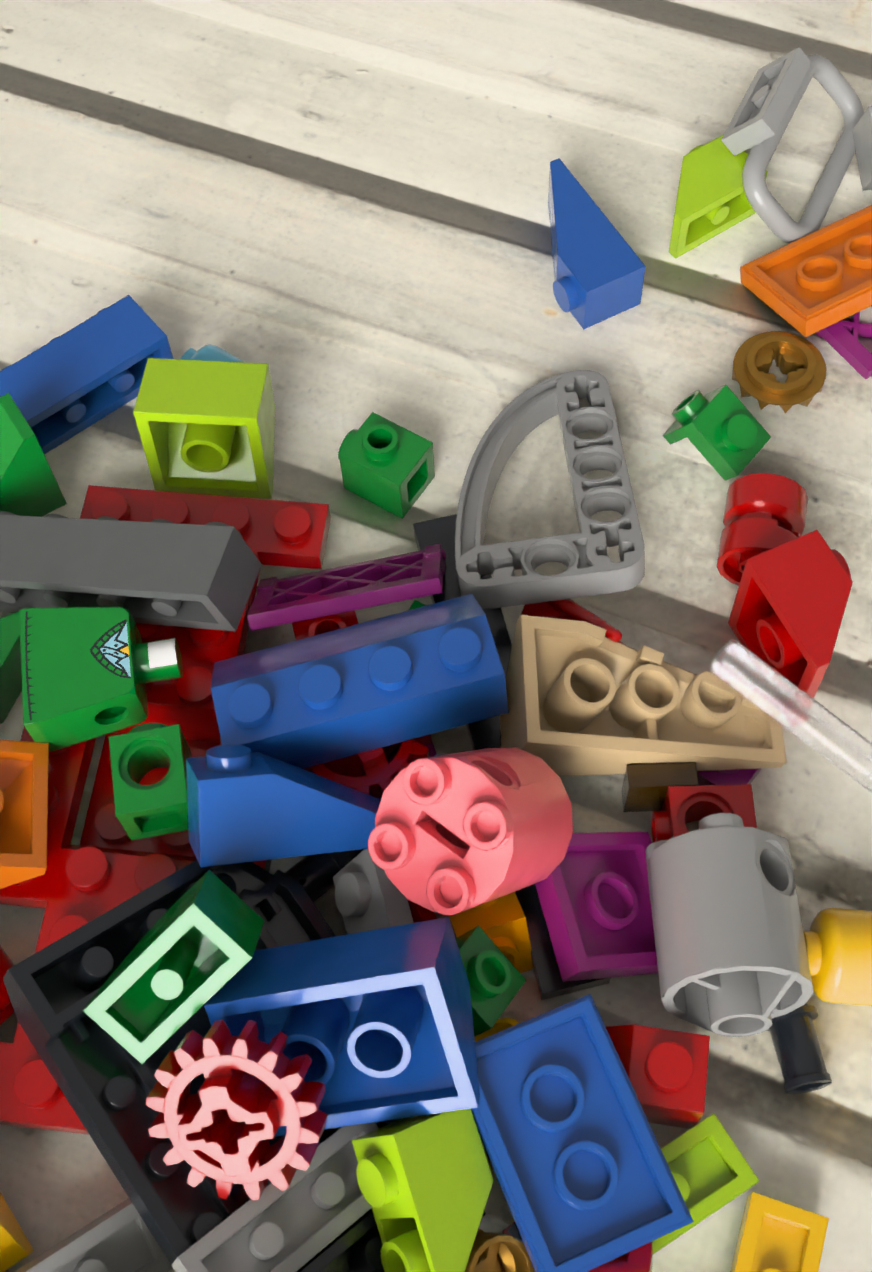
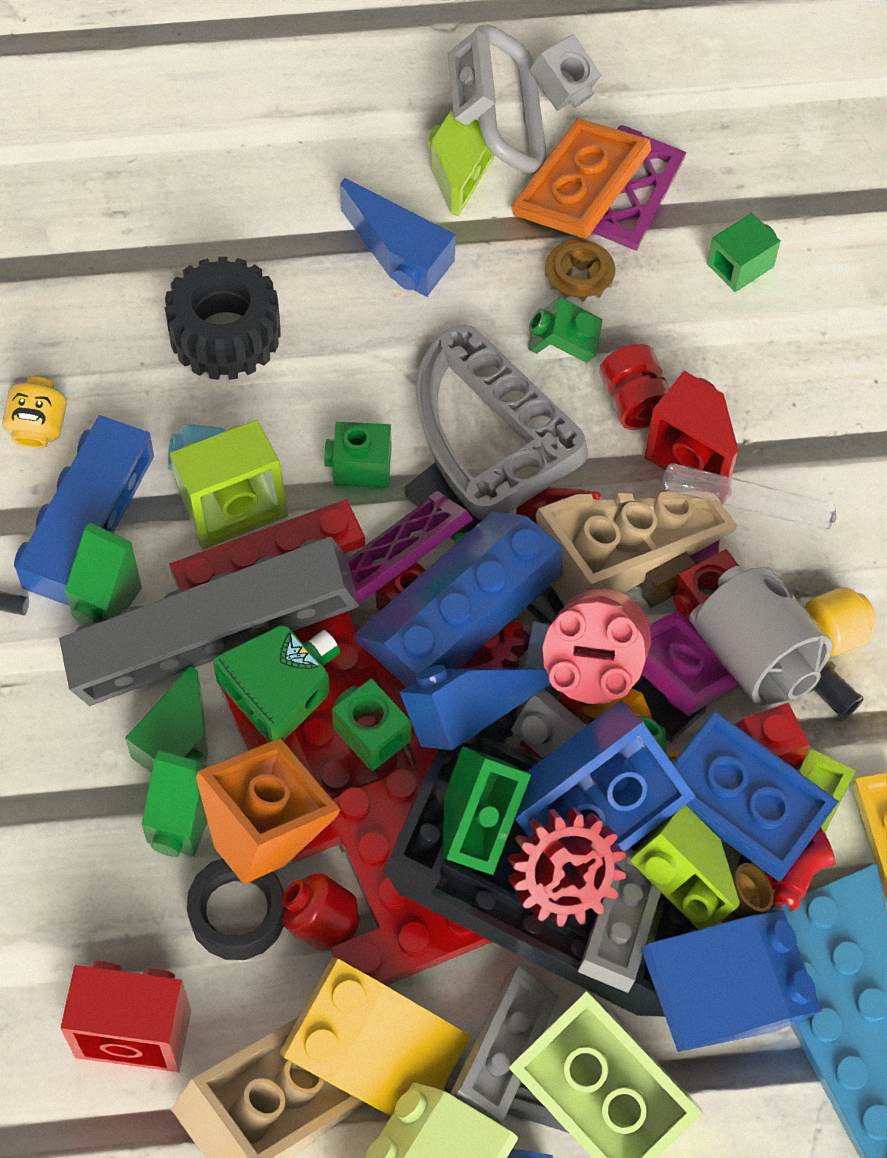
camera: 35 degrees left, 0 degrees up
none -> yellow head [2,377,67,448]
none -> black tyre [164,257,281,380]

